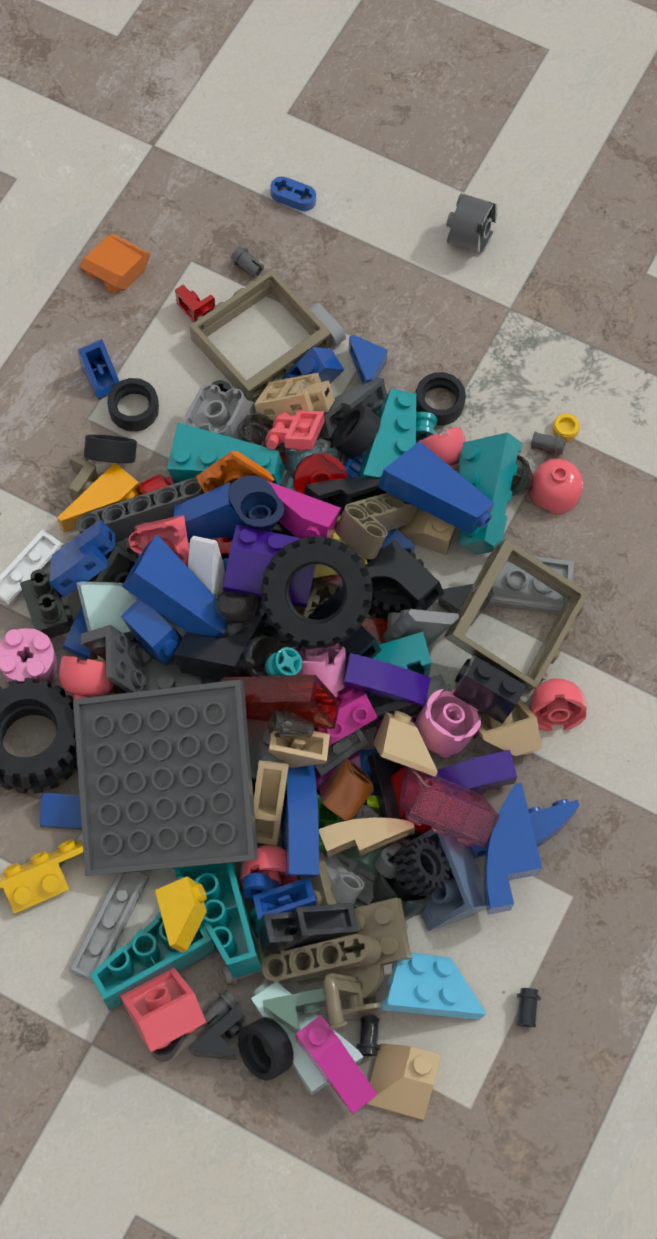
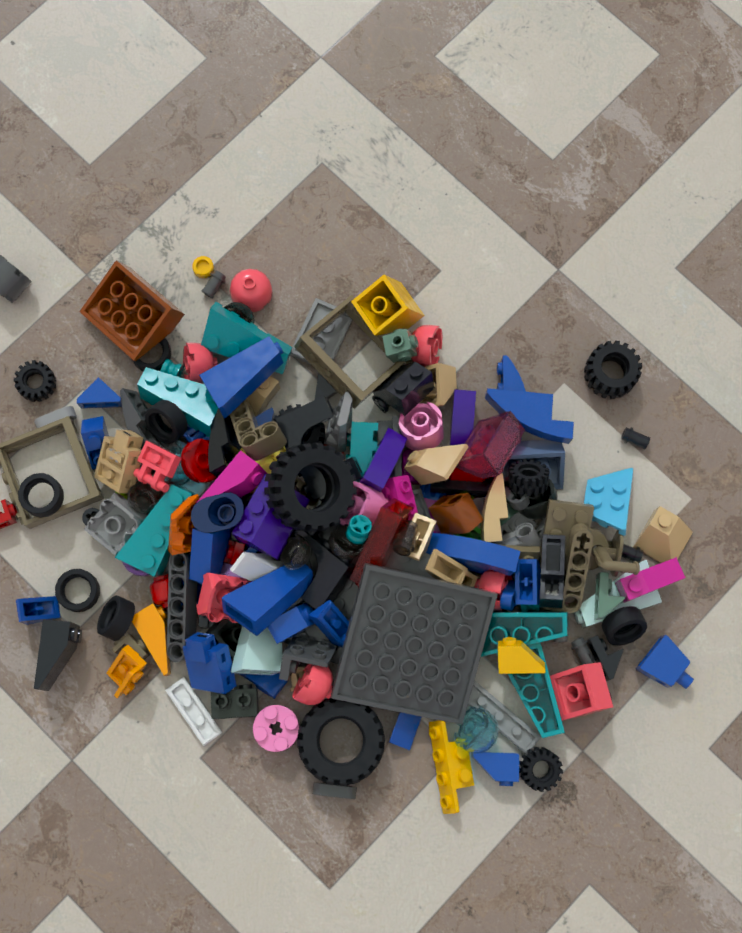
camera: 75 degrees left, 10 degrees up
none -> black tyre [14,360,56,402]
none -> black tyre [18,473,64,518]
none -> black slope [34,619,82,691]
none -> dark orange slope [79,260,185,361]
none -> light orange bracket [106,645,147,698]
none -> blue slope [308,600,349,647]
none -> yellow slope [351,274,425,336]
none -> sand green brick [382,329,419,363]
none -> clear light blue cylinder [454,706,499,754]
none -> blue slope [471,752,519,786]
none -> black tyre [519,747,563,792]
none -> black tyre [584,340,642,399]
none -> blue torso [635,635,694,689]

